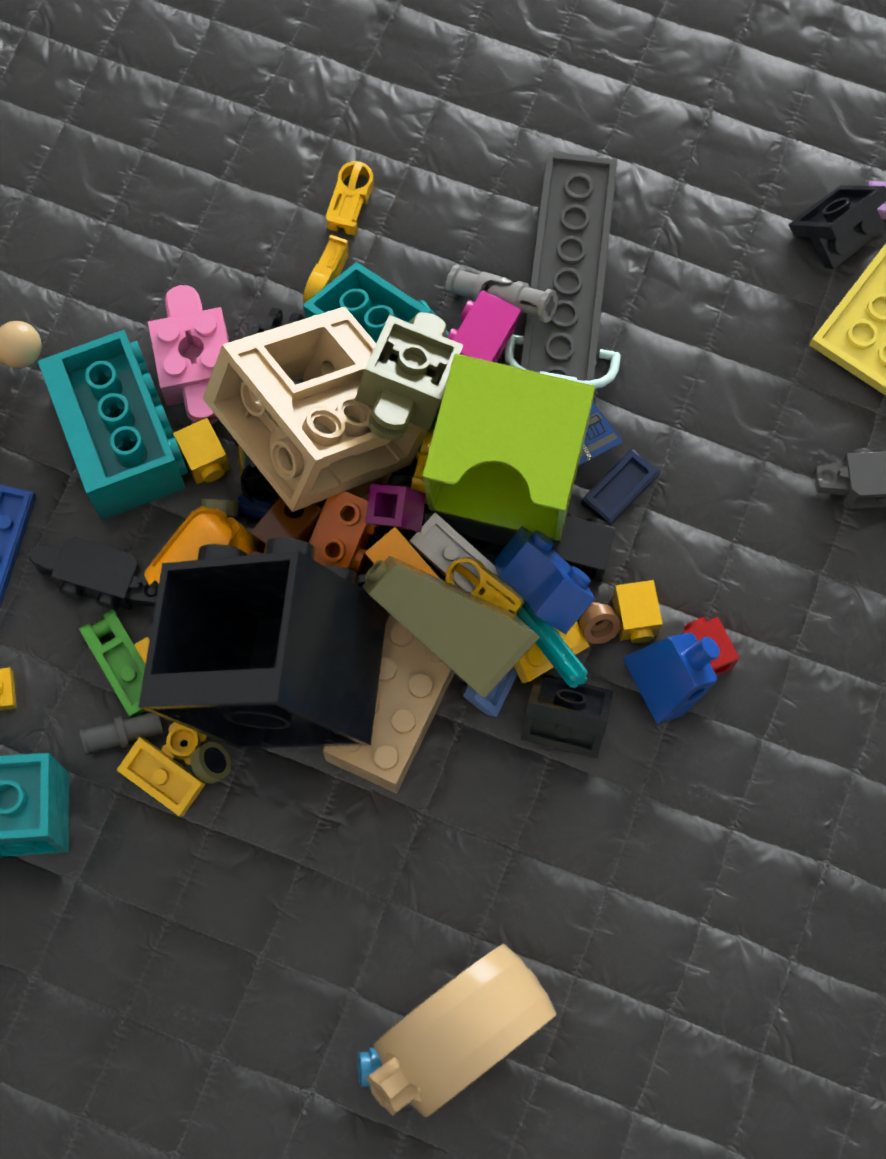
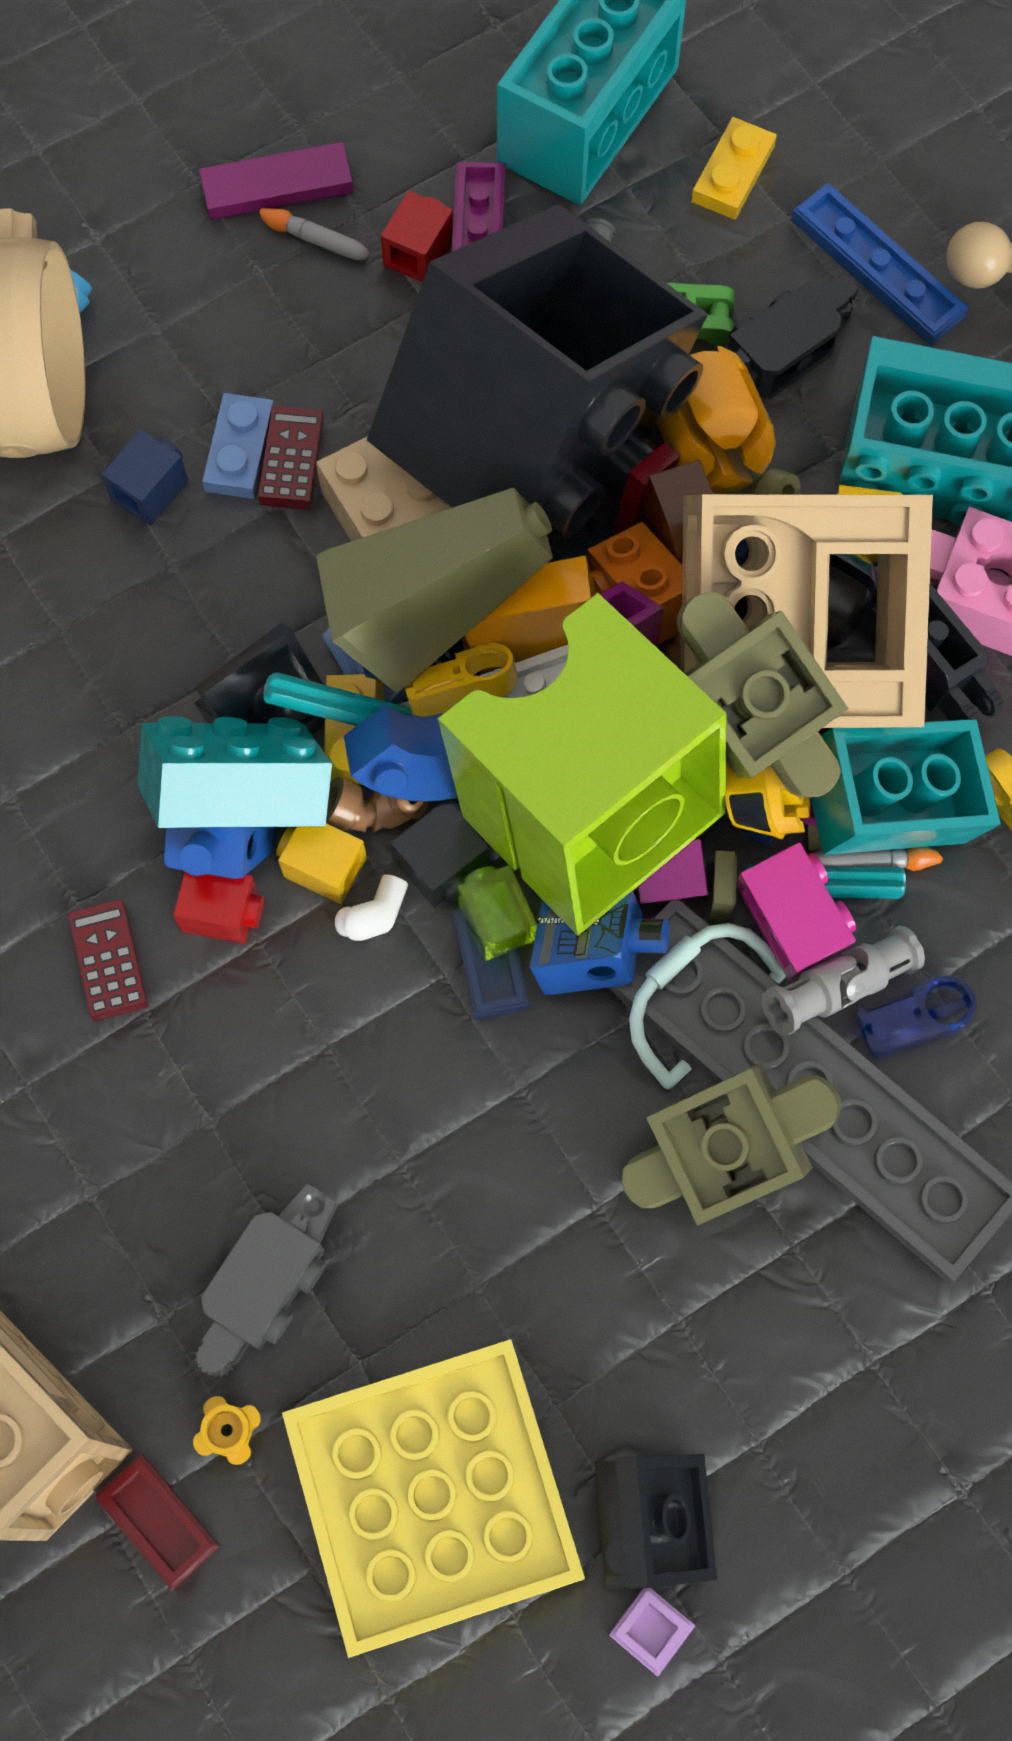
camera: 125 degrees right, 0 degrees up
none -> dark red tile [68,899,149,1022]
none -> dark blue brick [101,429,189,526]
none -> brick [137,716,332,828]
none -> magenta tile [199,142,354,220]
none -> medium blue plate [202,393,274,499]
none -> dark red tile [258,406,324,510]
none -> light grey piece [259,208,370,260]
none -> white arm [335,875,408,941]
none -> red brick [381,190,453,283]
none -> magenta tile [452,162,505,251]
none -> clear neon green brick [458,865,537,961]
none -> olive brick [622,1062,841,1226]
none -> clear blue piece [857,975,976,1058]

